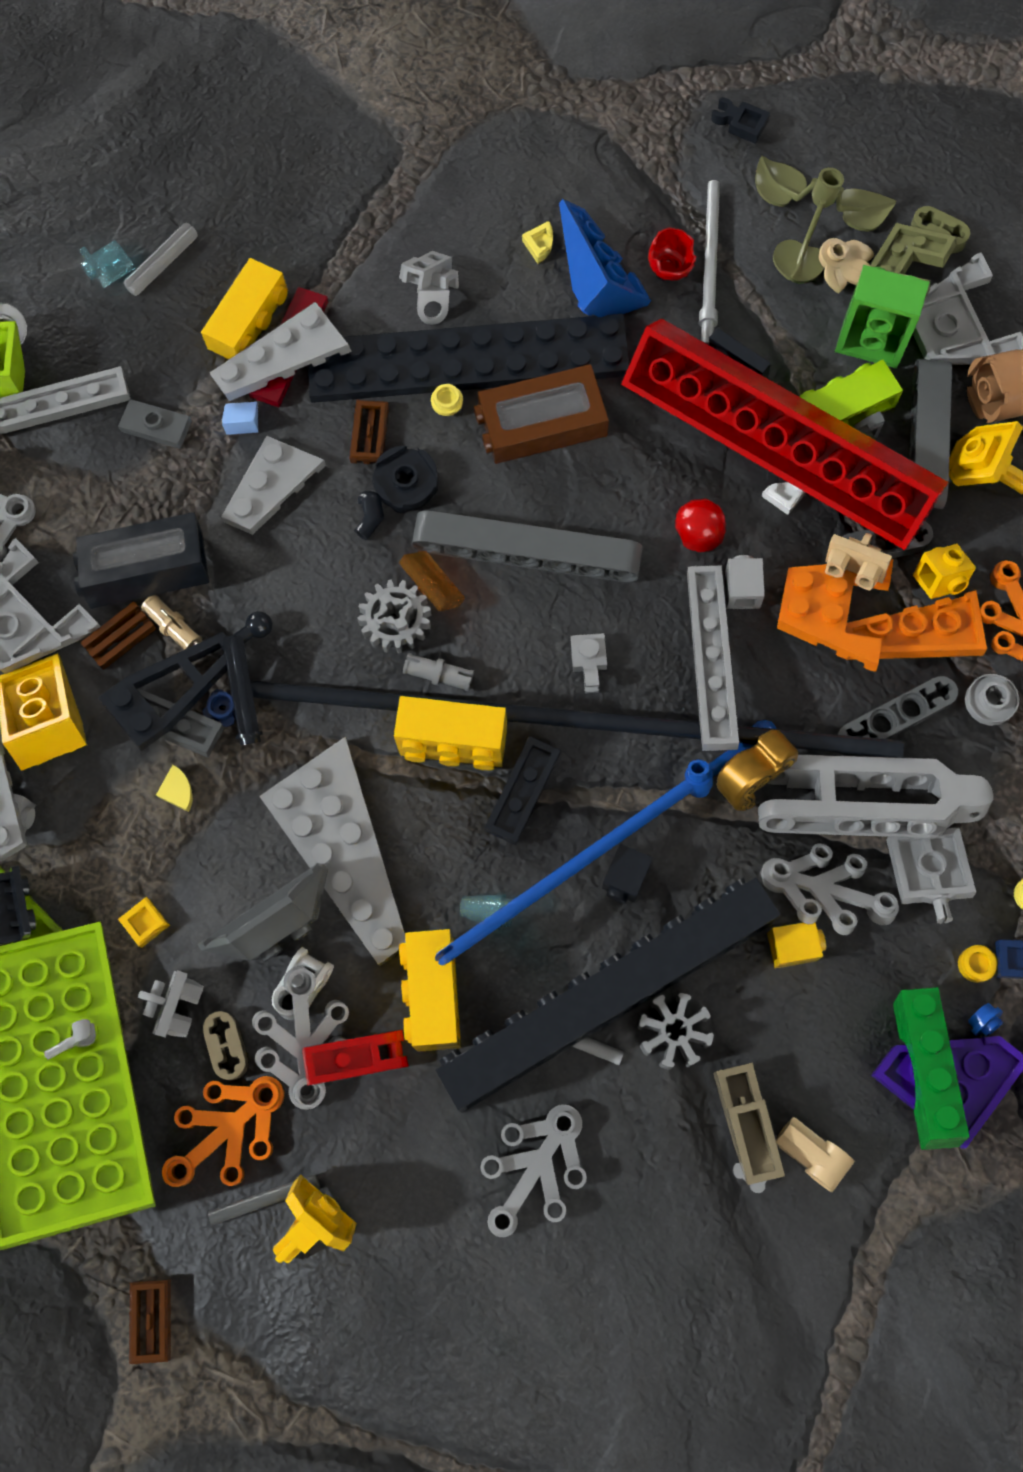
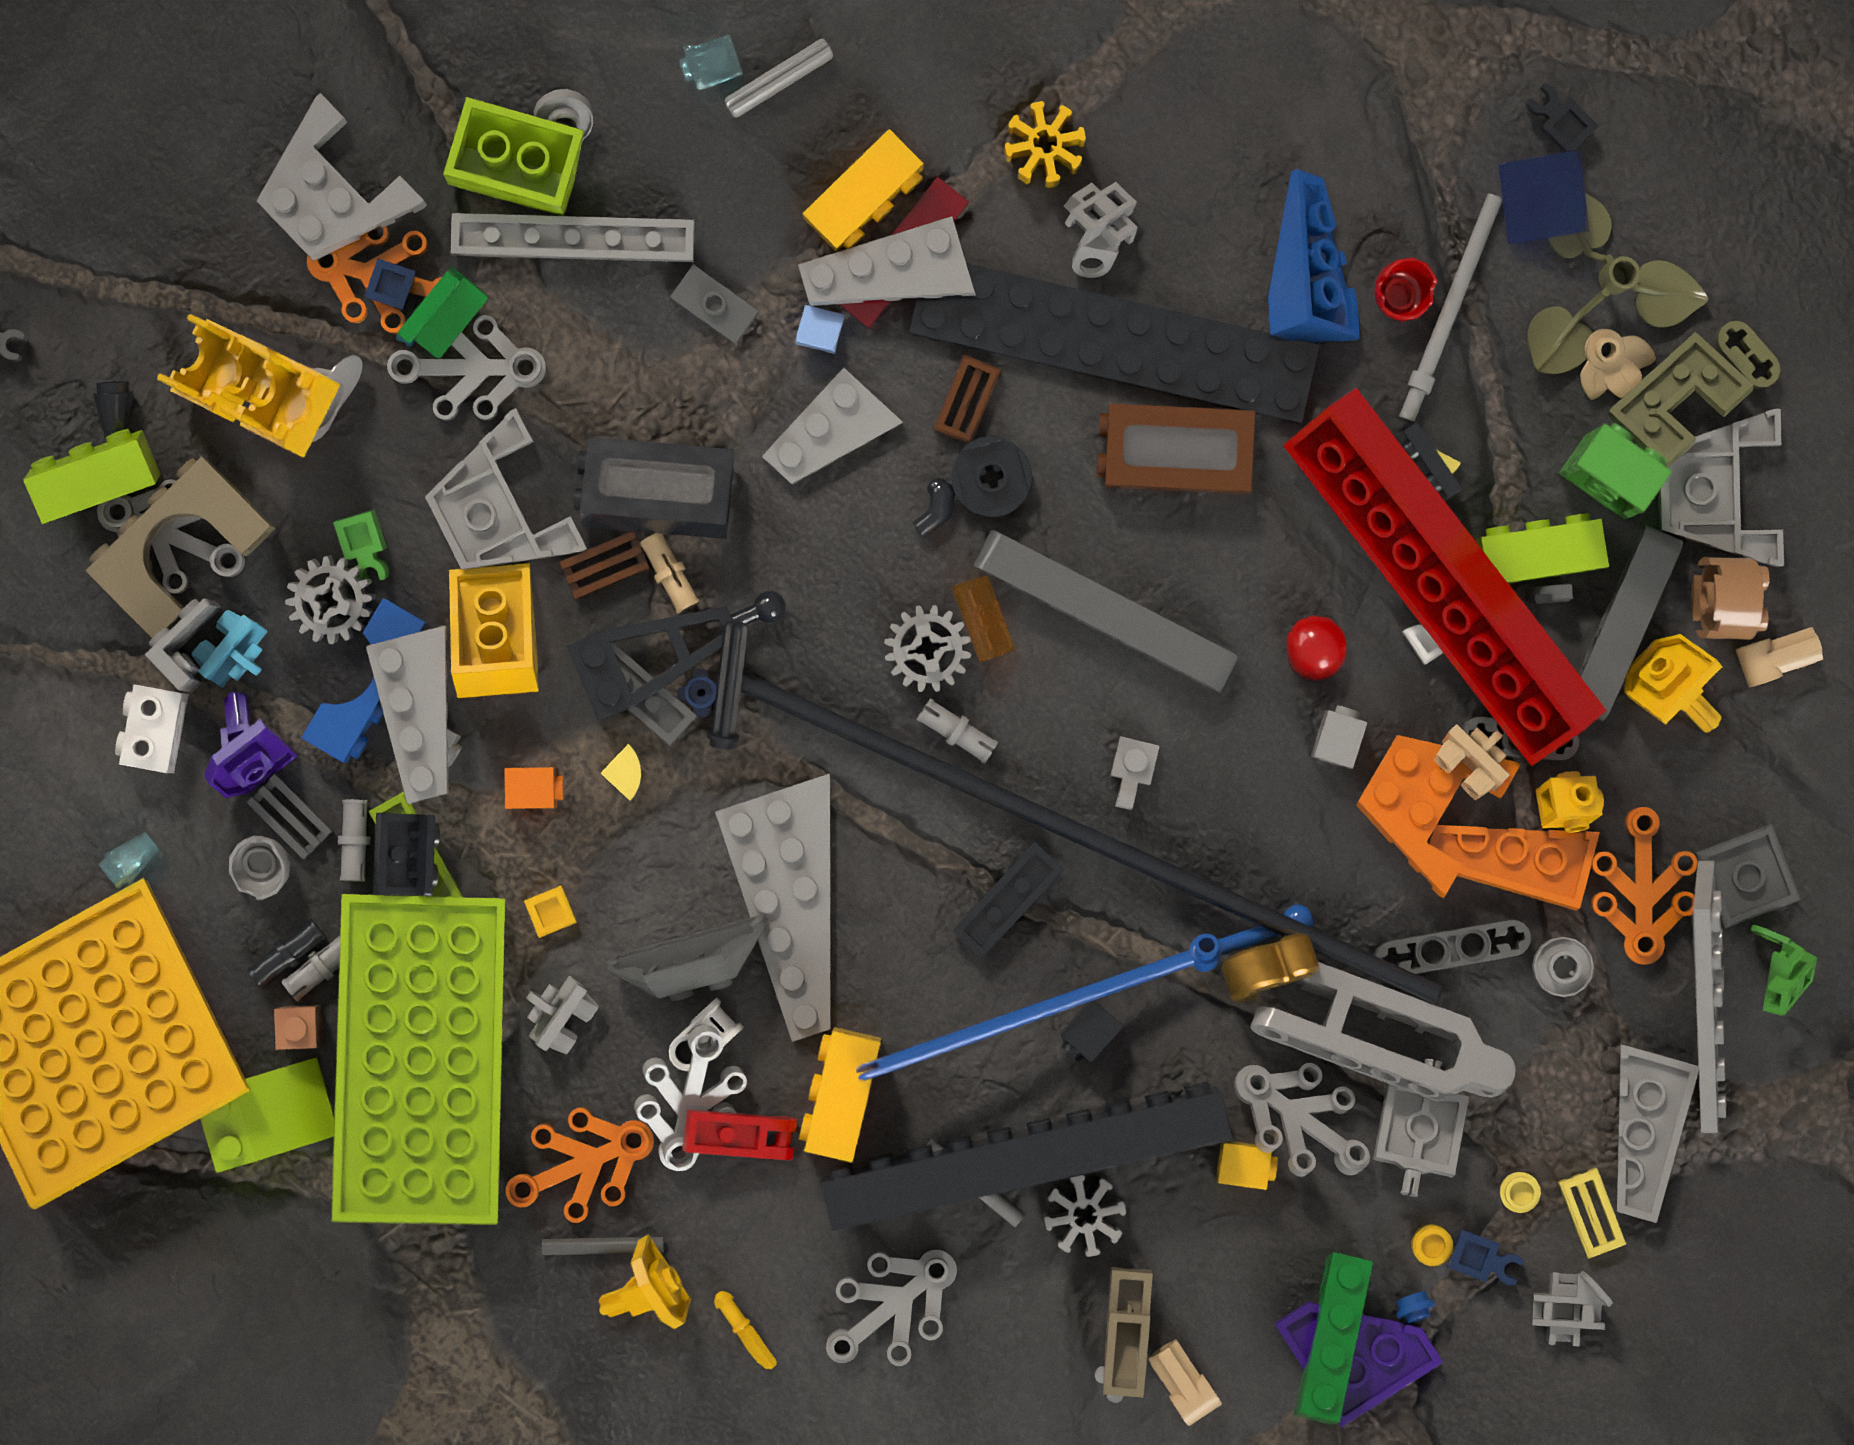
camera: 10 degrees right, 15 degrees up
light grey hand [44,1019,96,1060] -> none
reddish brown tile [129,1279,171,1364] -> none
dark tan beam [203,1011,248,1081] -> none
yellow brick [394,696,507,771] -> none
light yellow plate [431,384,463,416] -> none
clear light blue cone [460,894,513,930] -> none
light yellow tile [522,221,553,264] -> none
light grey plate [687,565,739,751] -> none
none -> orange brick [505,767,564,809]
none -> yellow piece [714,1291,777,1369]
none -> yellow gear [1004,101,1086,188]
none -> clear blue tile [1498,150,1590,245]

